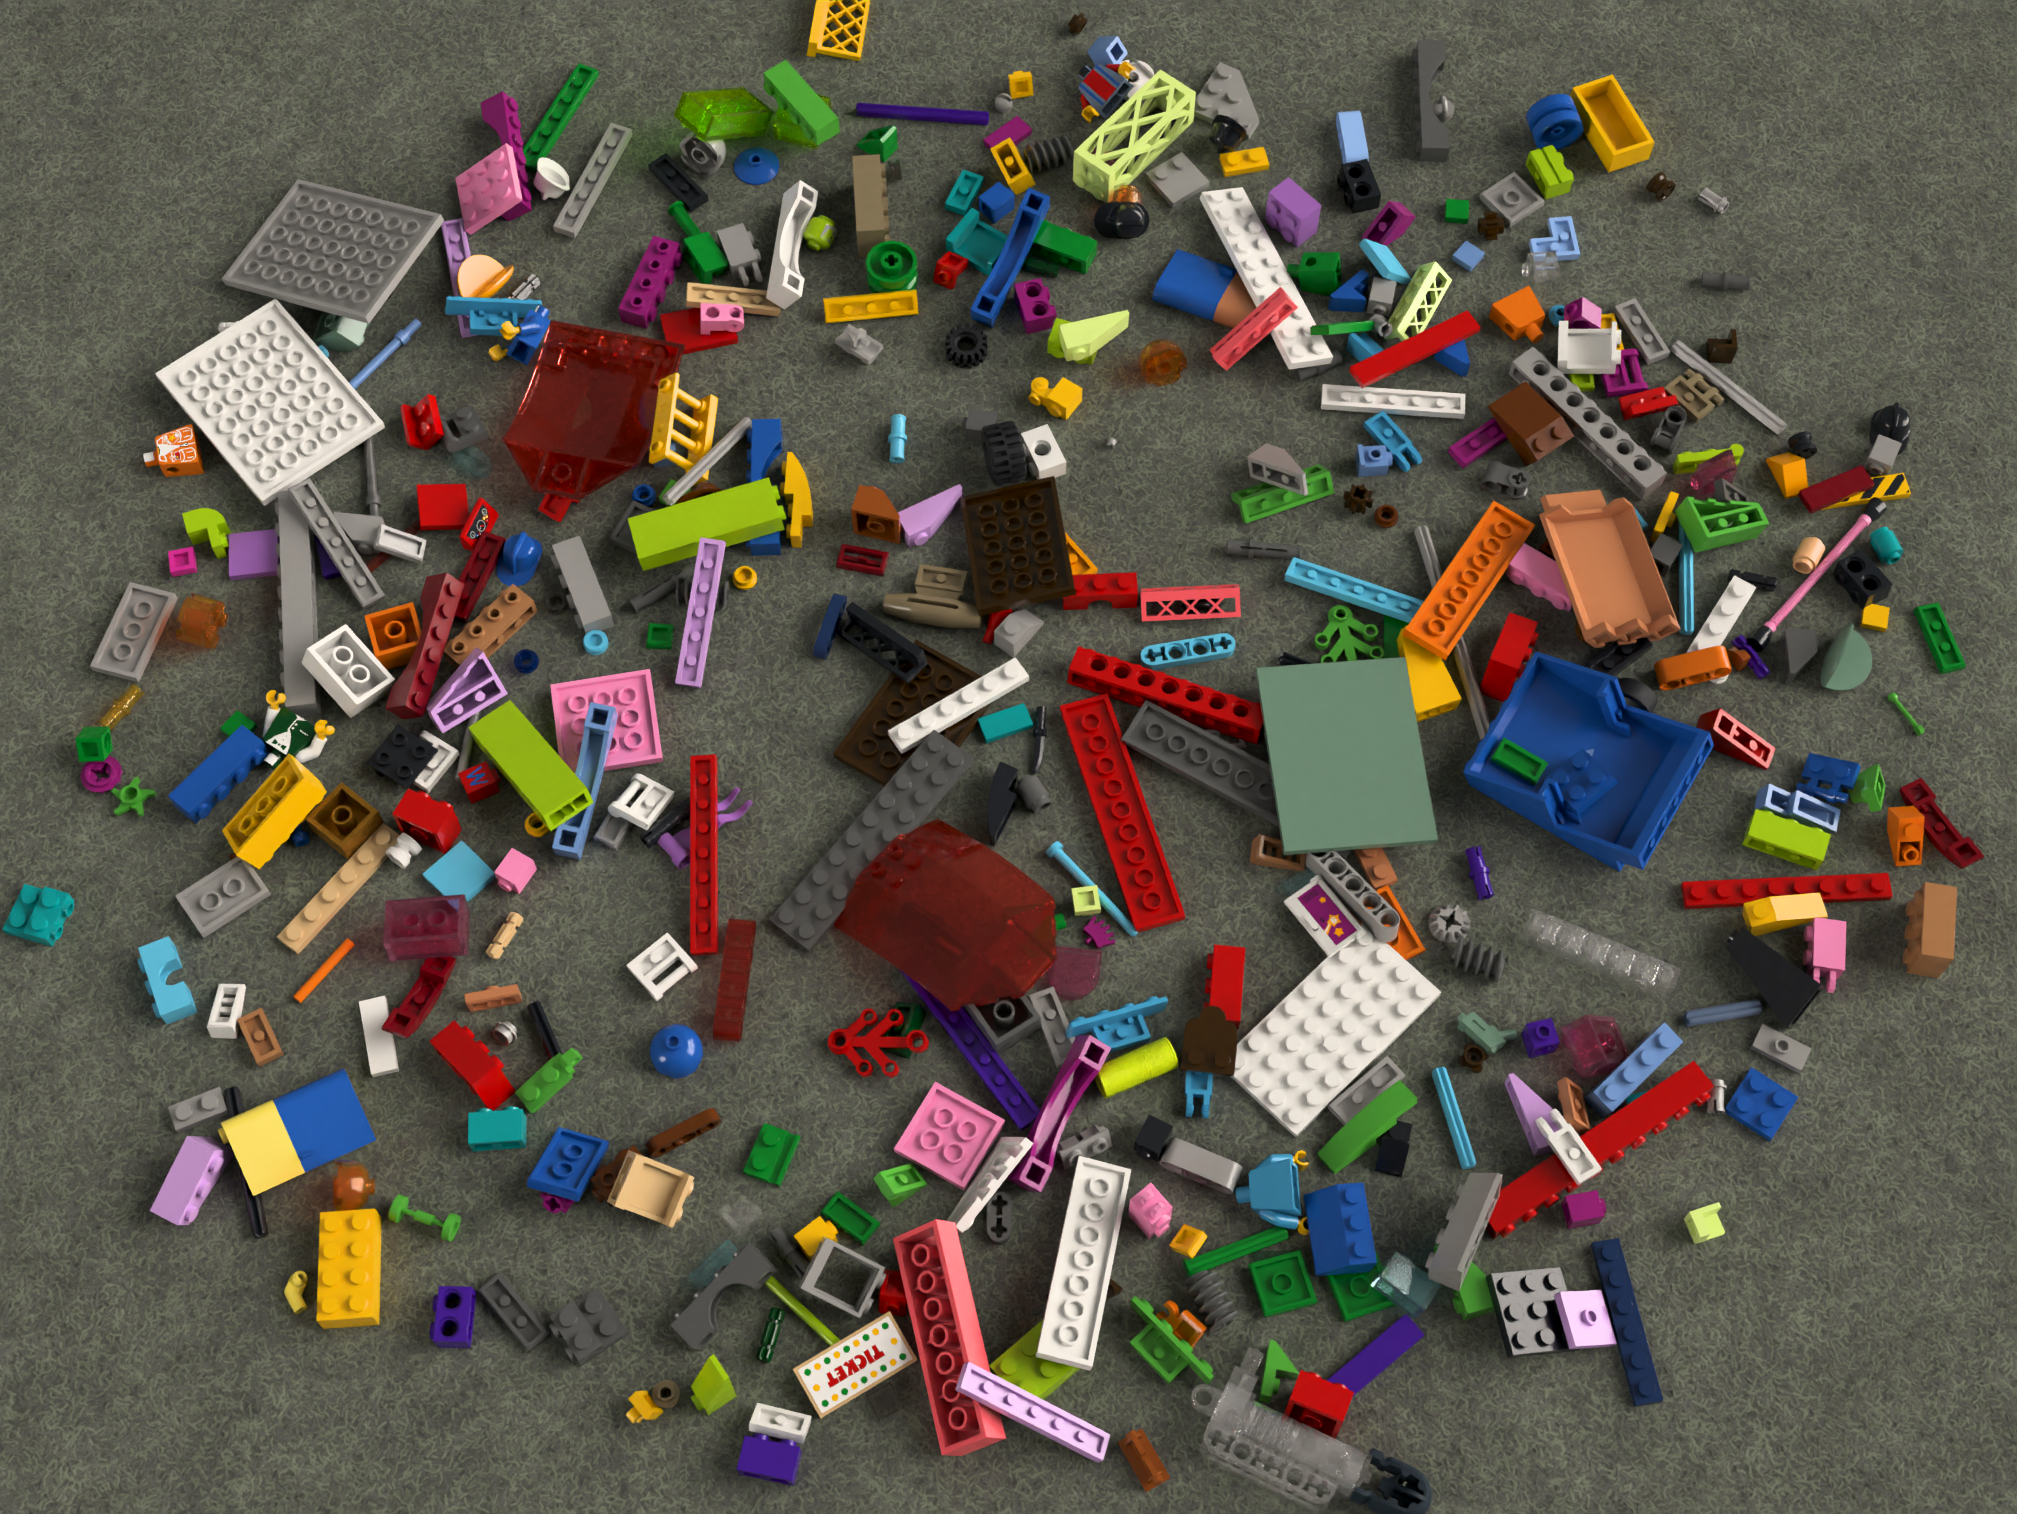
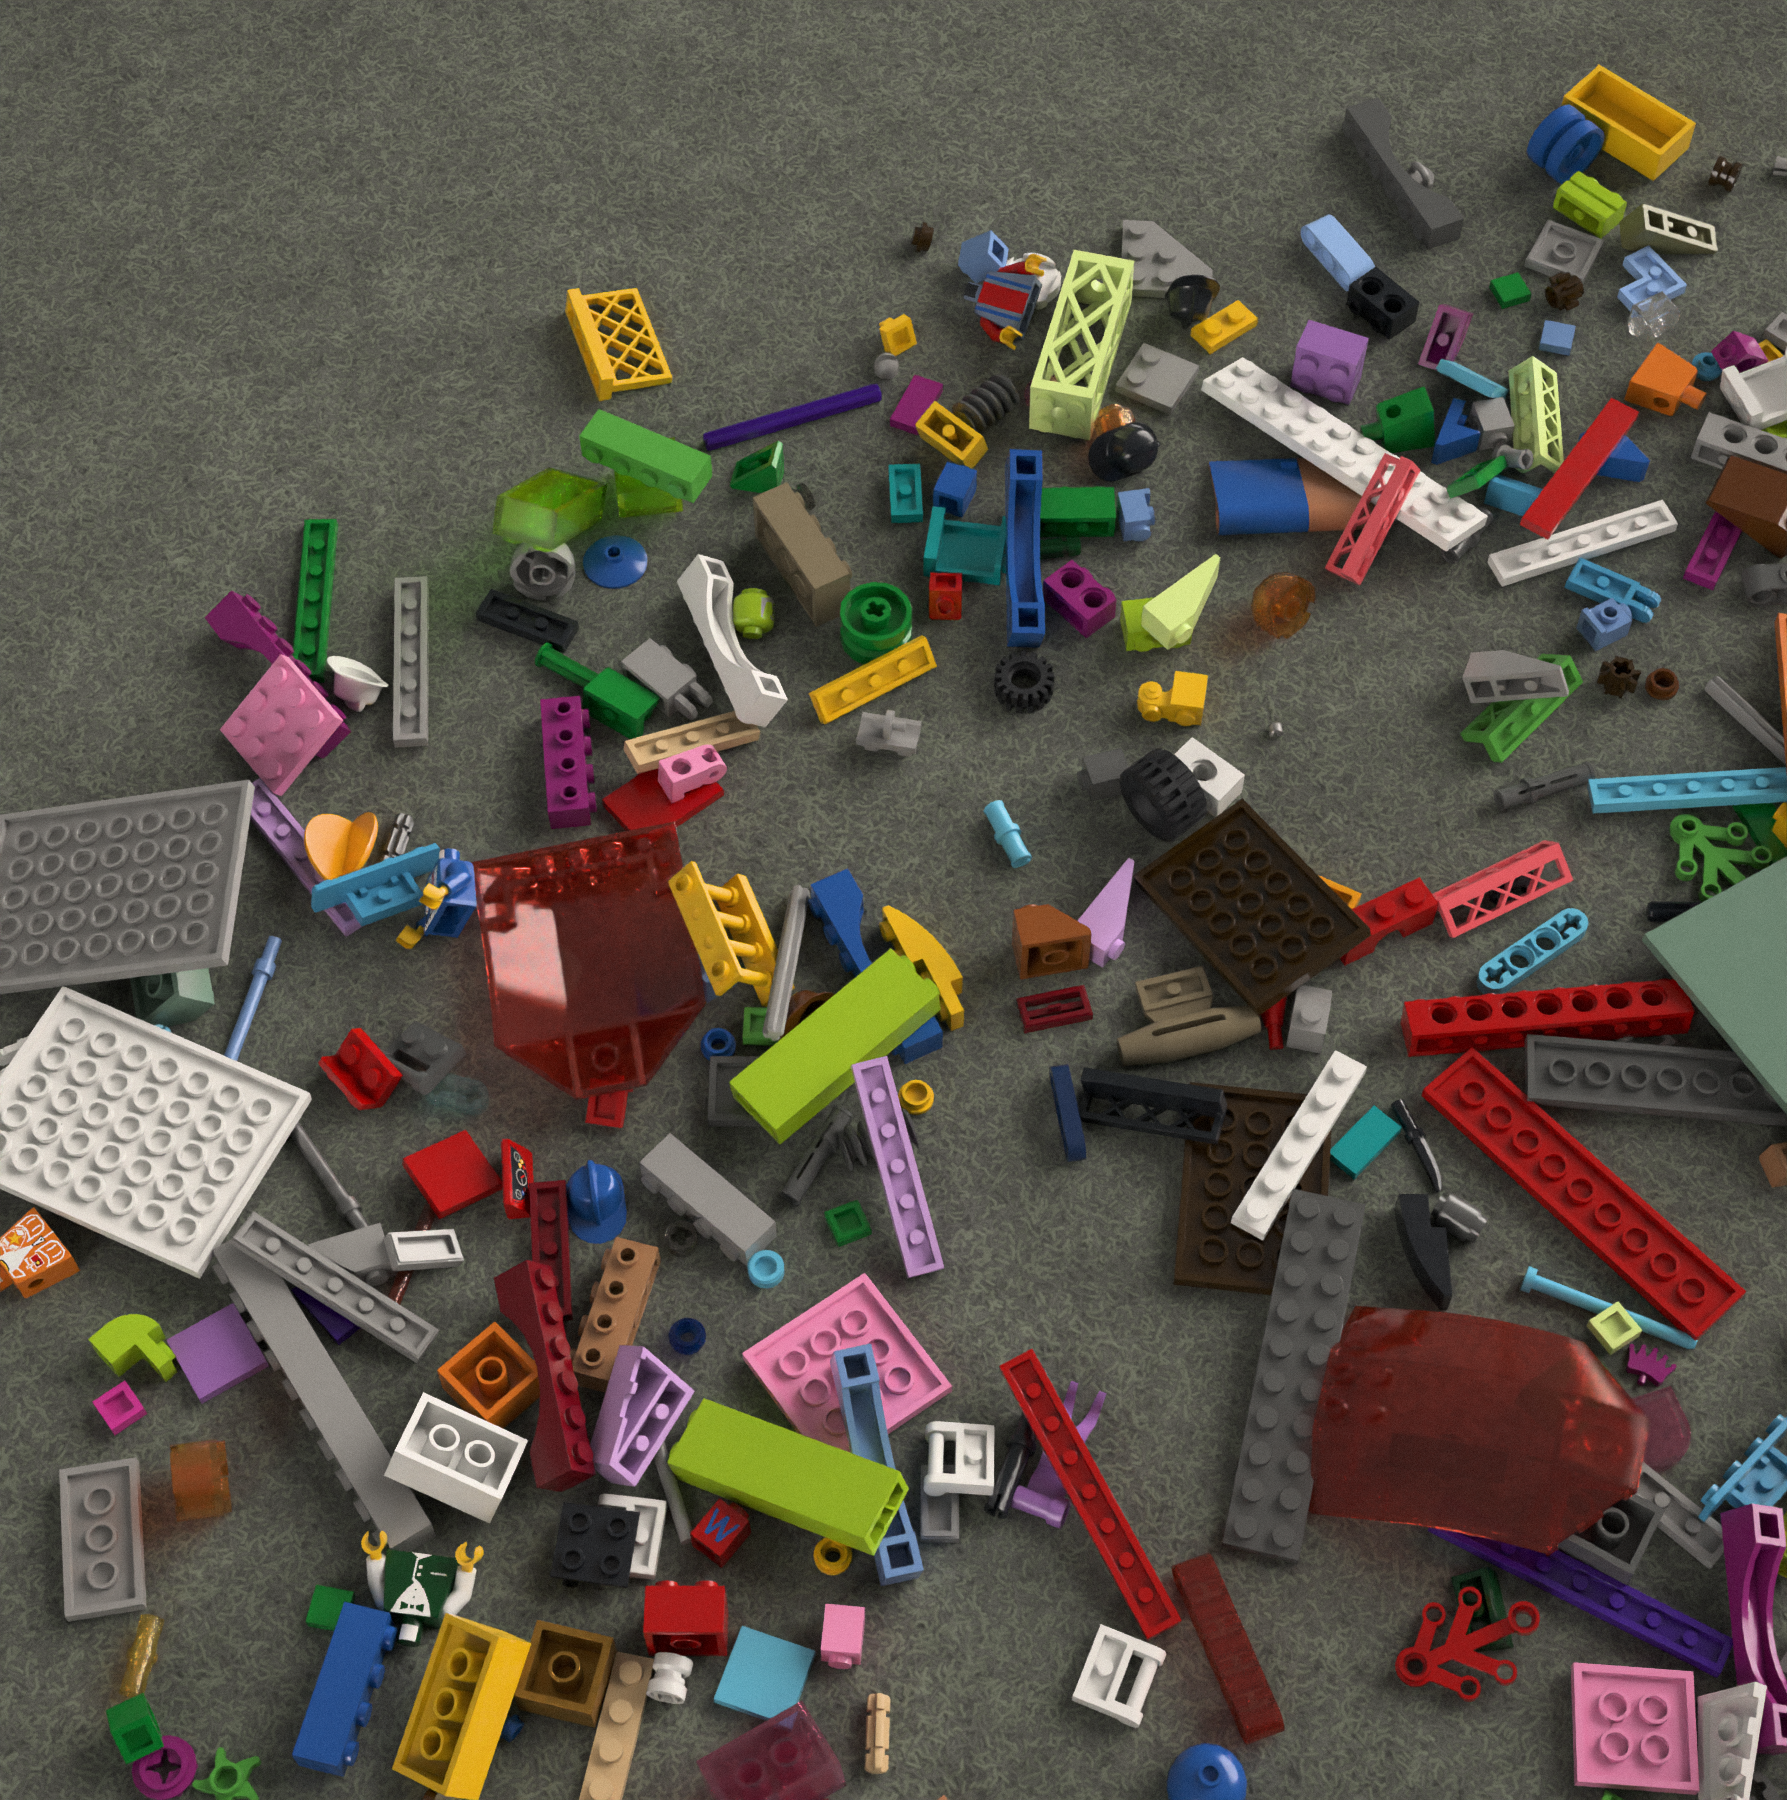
camera: 25 degrees left, 5 degrees down
none -> medium blue brick [1116,488,1155,541]
none -> olive slope [1619,203,1717,254]

